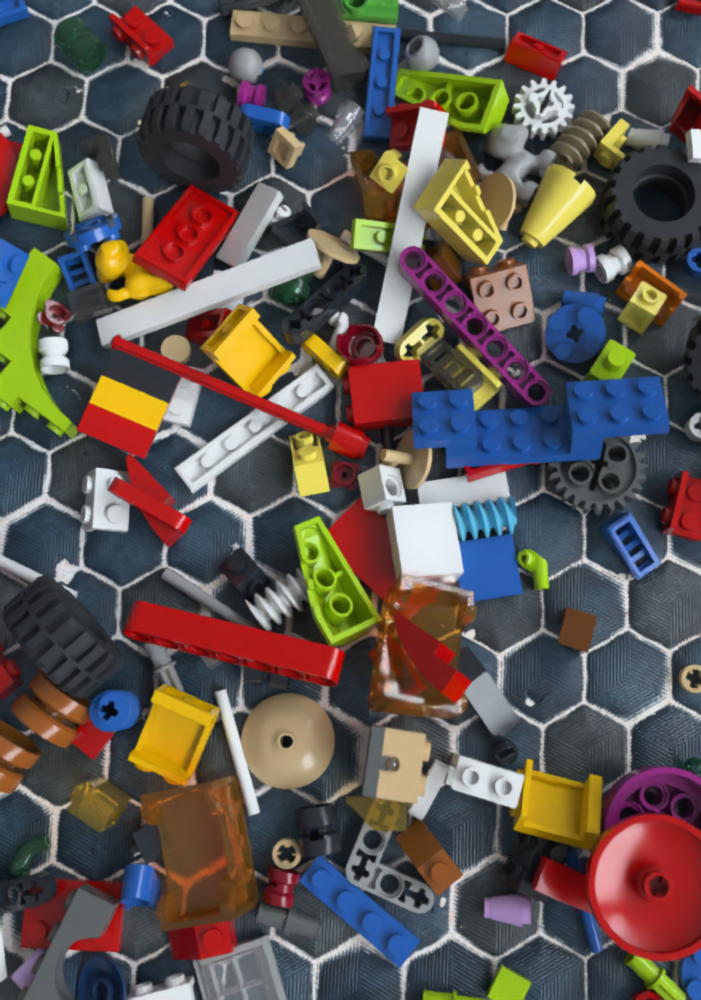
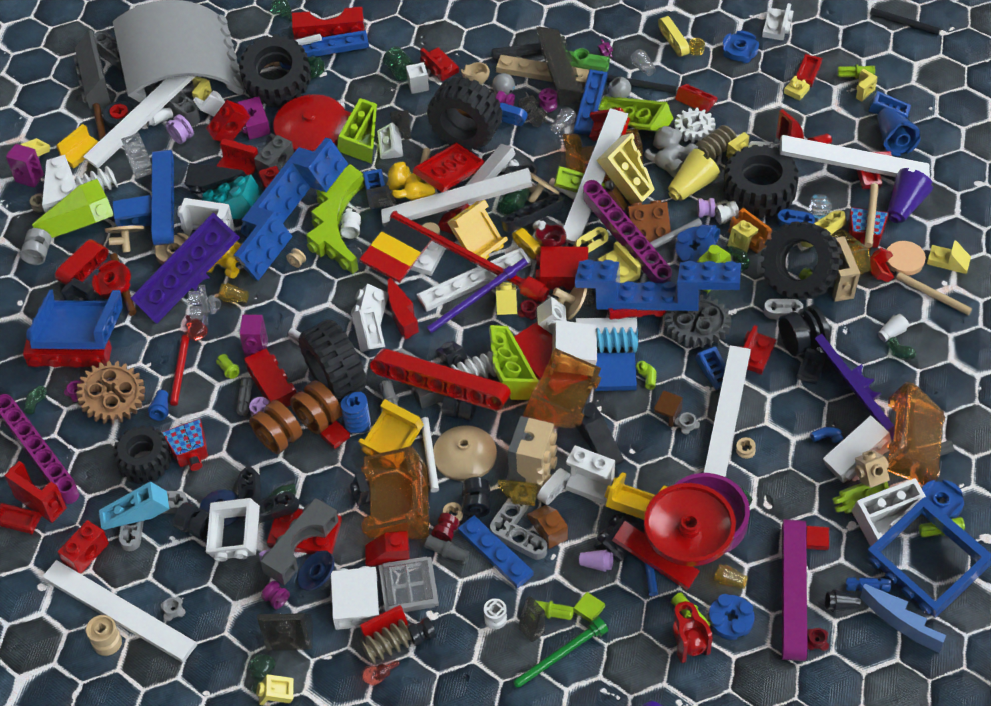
camera: 10 degrees right, 25 degrees down
dark red plate [37,300,71,333] -> none
blue plate [63,213,122,253] -> none
clear yellow brick [67,777,133,833] -> none
red beam [107,477,192,534] -> none
blue piece [120,864,162,910] -> none
tan tile [267,126,305,170] -> none
light yellow bracket [369,149,409,193] -> none
red slope [393,612,472,704] -> none
clear smoke slope [420,338,483,393] -> none
tan shield [479,173,522,231] -> none
none -> white slope [352,307,385,352]
none -> white panel [406,62,429,94]
none -> dark purple bar [427,258,528,333]
none -> tan hair [461,62,490,85]
none -> light grey bar [638,218,702,249]
none -> light grey plate [675,412,700,435]
none -> white tile [704,345,751,477]
none -> clear green arm [727,246,750,271]
none -> light yellow tile [784,76,810,101]

